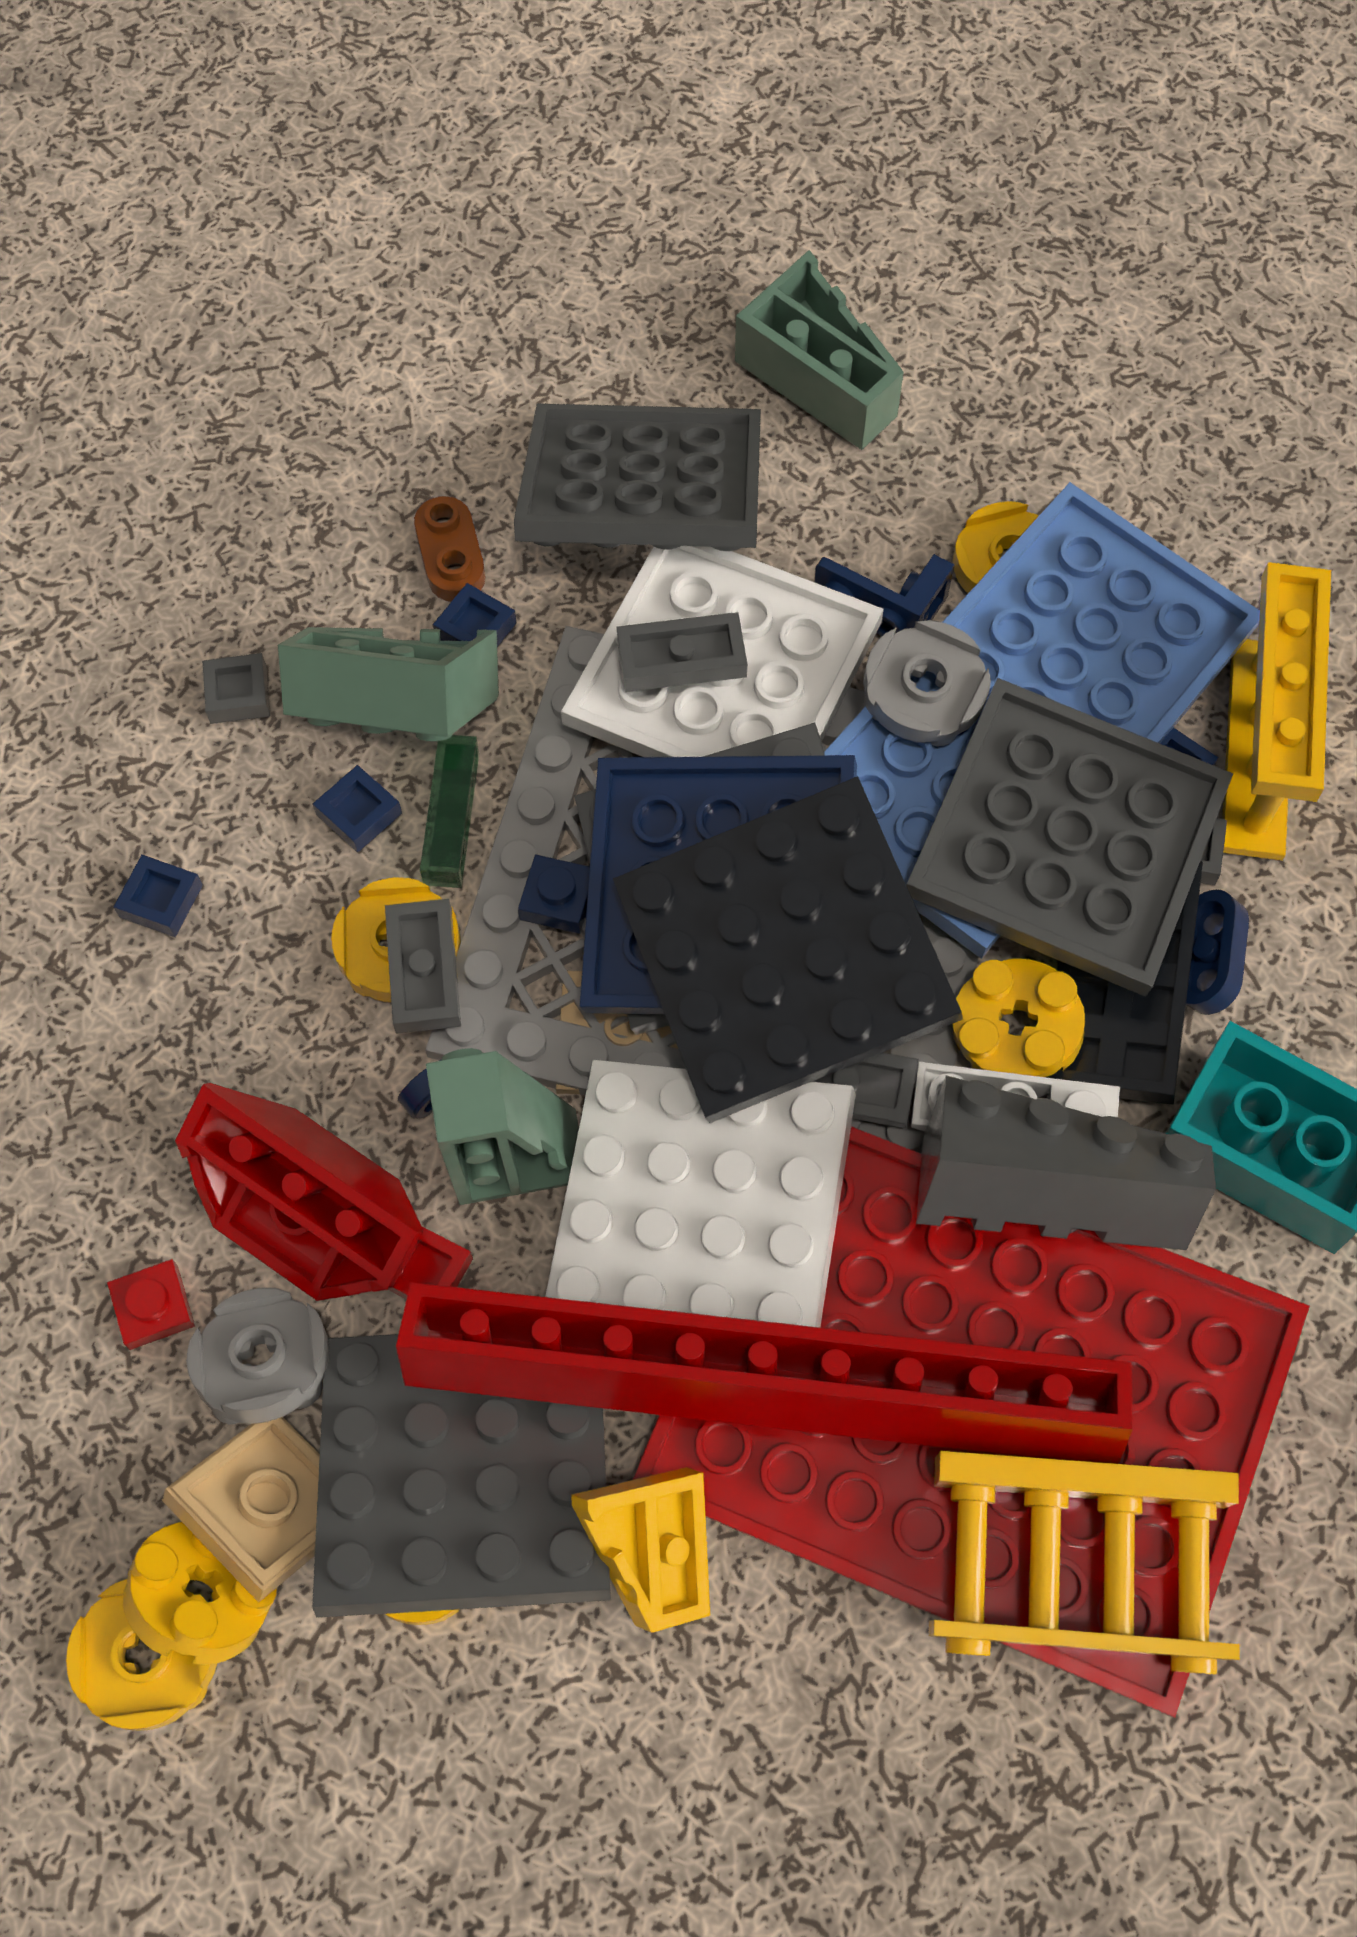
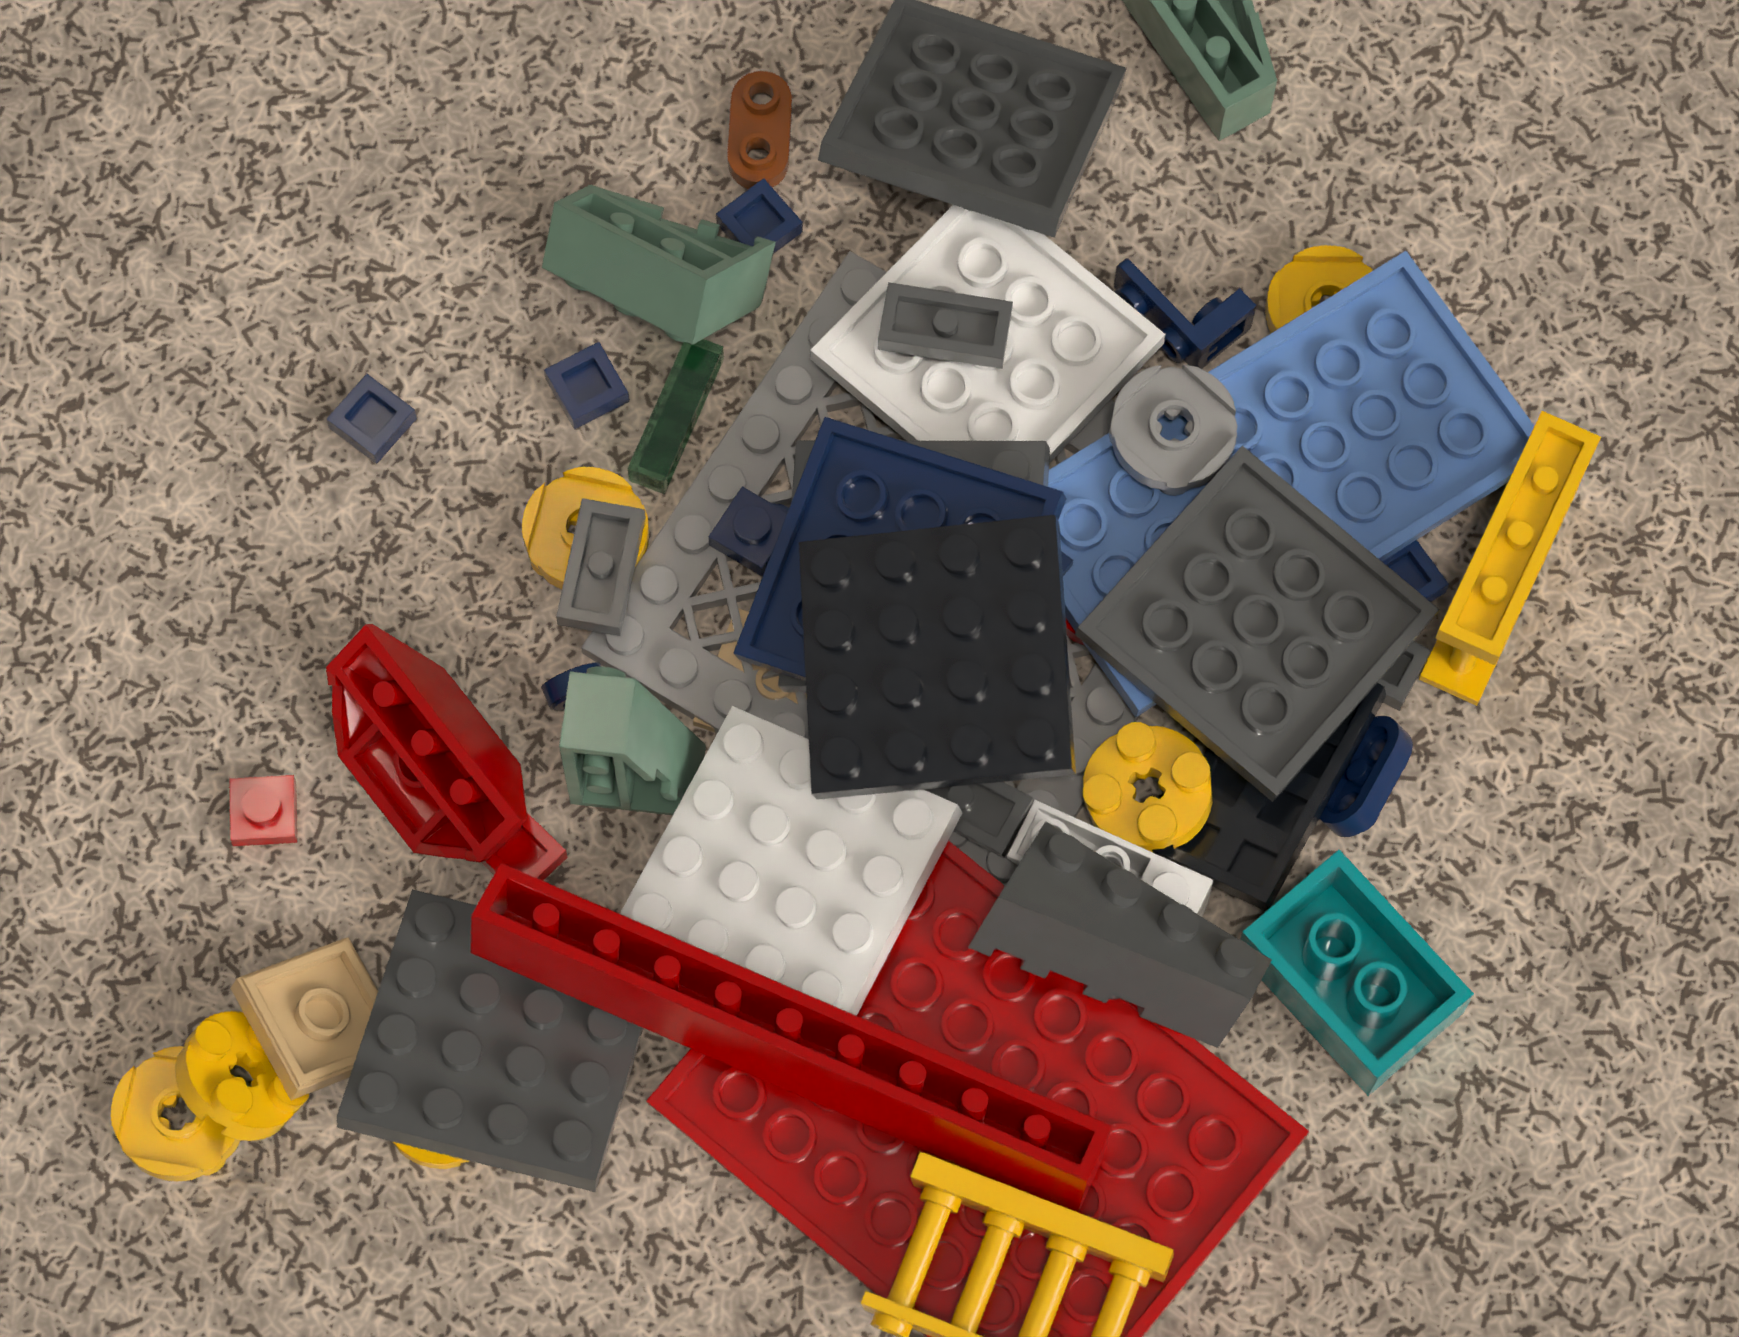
camera: 15 degrees right, 5 degrees up
light grey plate [187,1288,329,1424] -> none
dark grey plate [202,653,270,724] -> none
yellow wing [571,1467,711,1633] -> none

